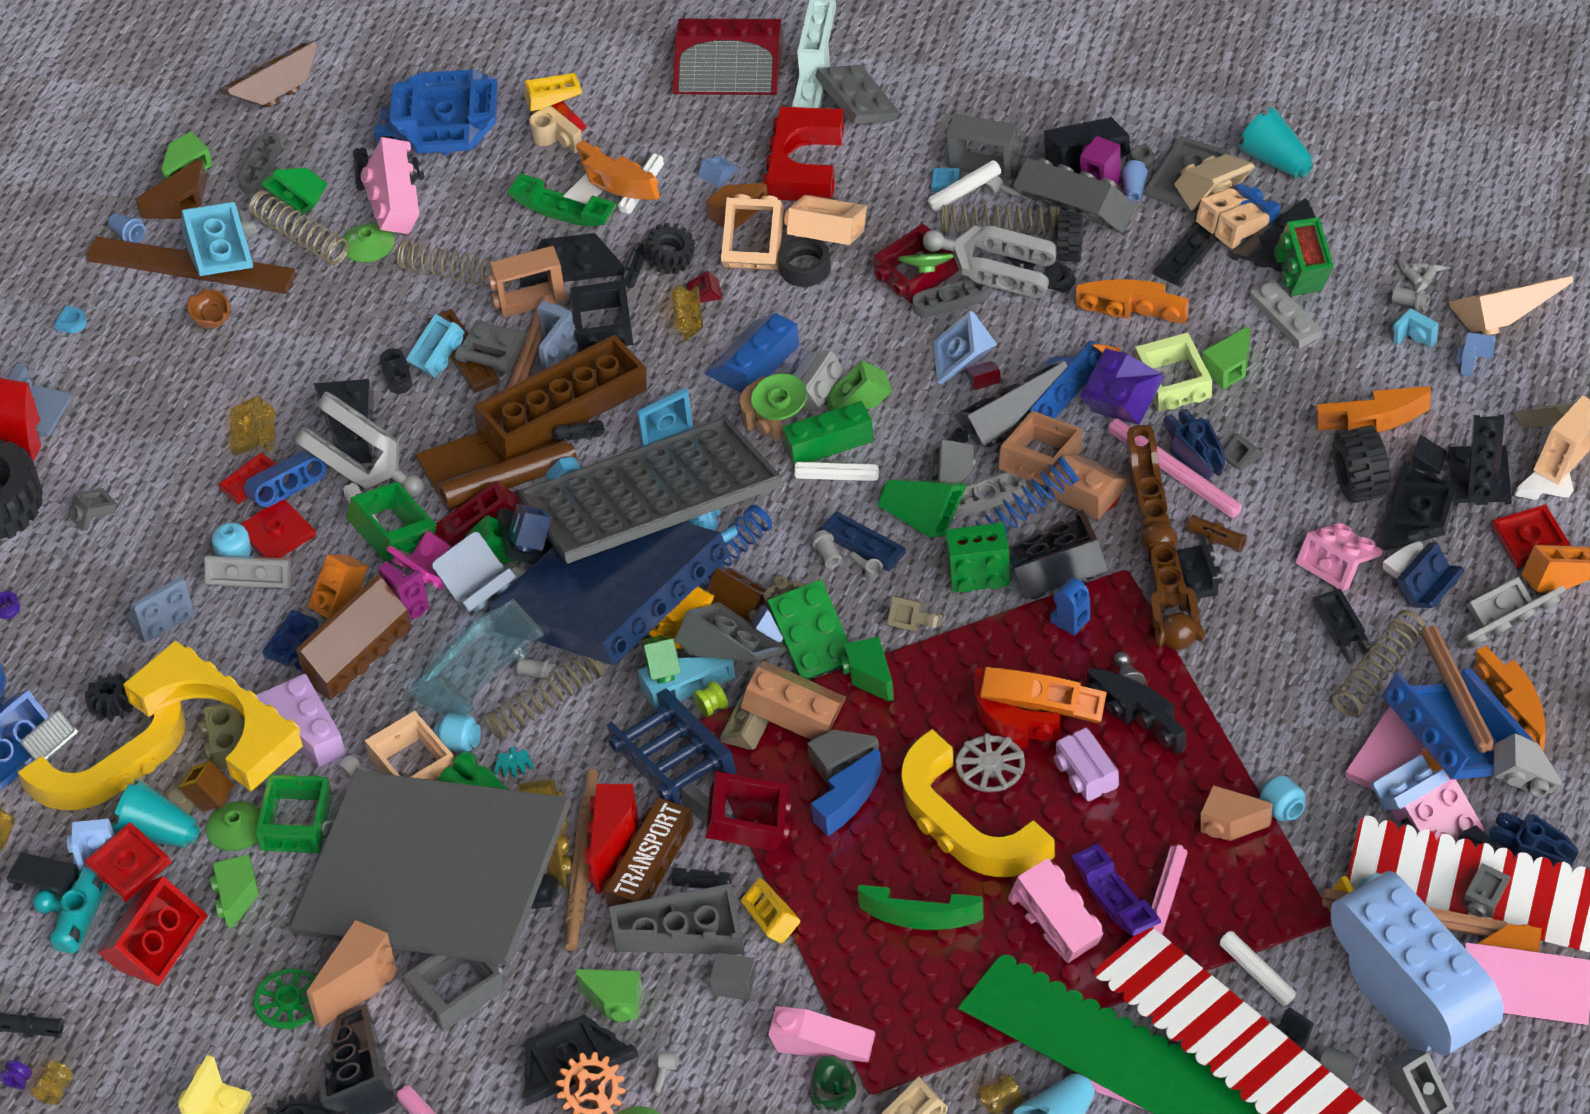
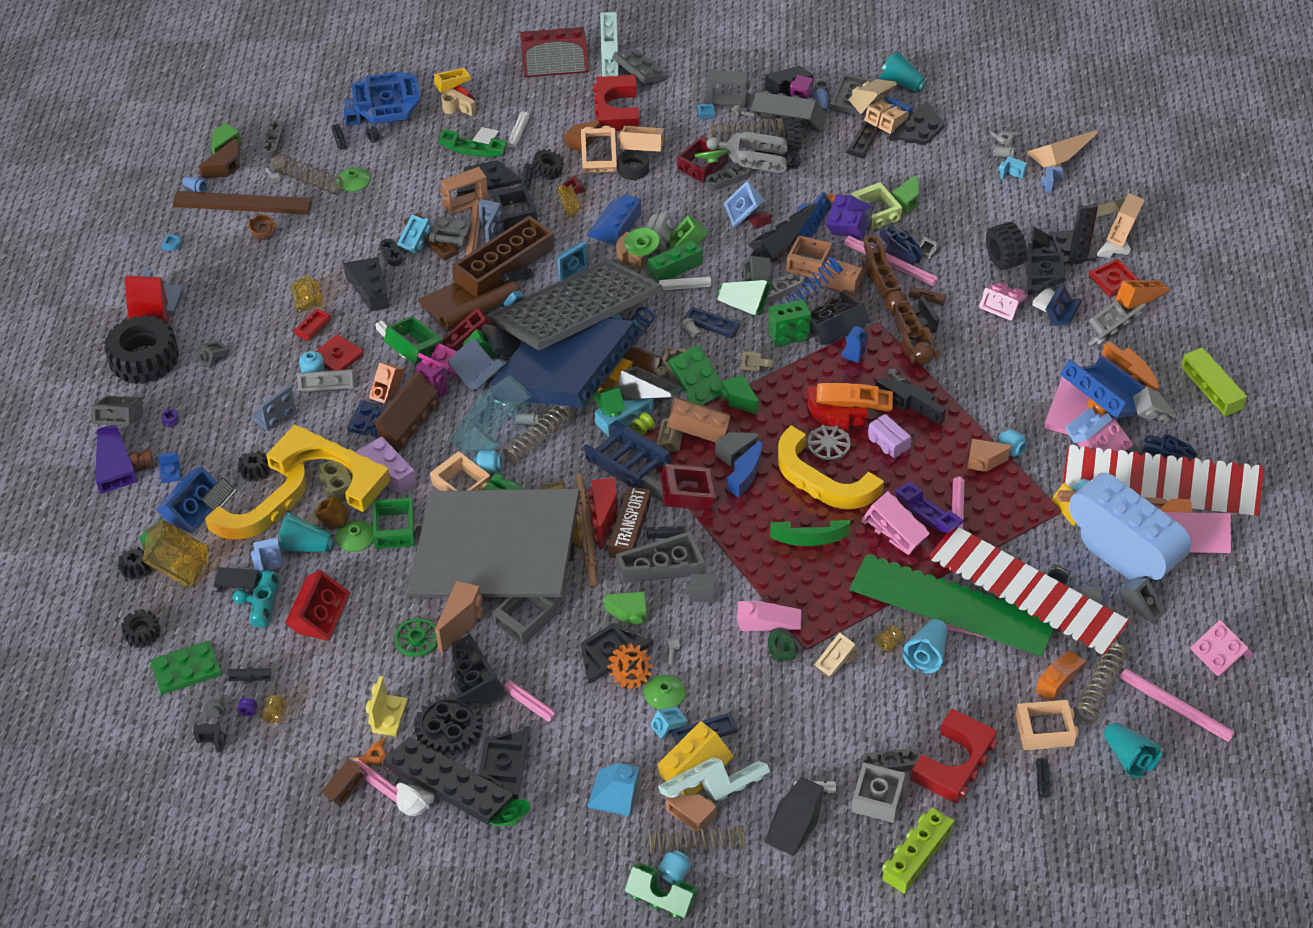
camera: 15 degrees left, 0 degrees up
red plate [84,822,172,903] -> none
medium azure slope [182,202,253,276] -> none
bright green slope [210,854,259,928] -> none
wedge [219,41,317,107] -> none
blue beam [244,451,327,507] -> none
green slope [260,168,327,216] -> none
light grey piece [294,392,424,497] -> none
light grey hand [338,755,382,778] -> none
bright pink wedge [361,137,419,234] -> none
dark tan piece [397,240,513,291] -> none
teal piece [494,747,534,778] -> none
dark blue brick [507,504,552,552] -> none
orange slope [576,140,660,200] -> none
medium blue slope [698,156,739,187] -> none
yellow slope [740,878,800,943] -> none
slope [751,604,783,643] -> none
light grey hand [850,552,883,580] -> none
white axle [928,160,1001,212] -> none
orange slope [1076,279,1189,324] -> none
white axle [1220,931,1296,1006] -> none
light grey plate [1250,280,1322,349] -> none
green piece [1274,217,1334,296] -> none
black hinge [1313,589,1373,663] -> none
orange slope [1317,386,1431,433] -> none
dark tan piece [1332,610,1426,717] -> none
nougat axle [1422,625,1494,753] -> none
dark grey bracket [1463,863,1511,918] -> none

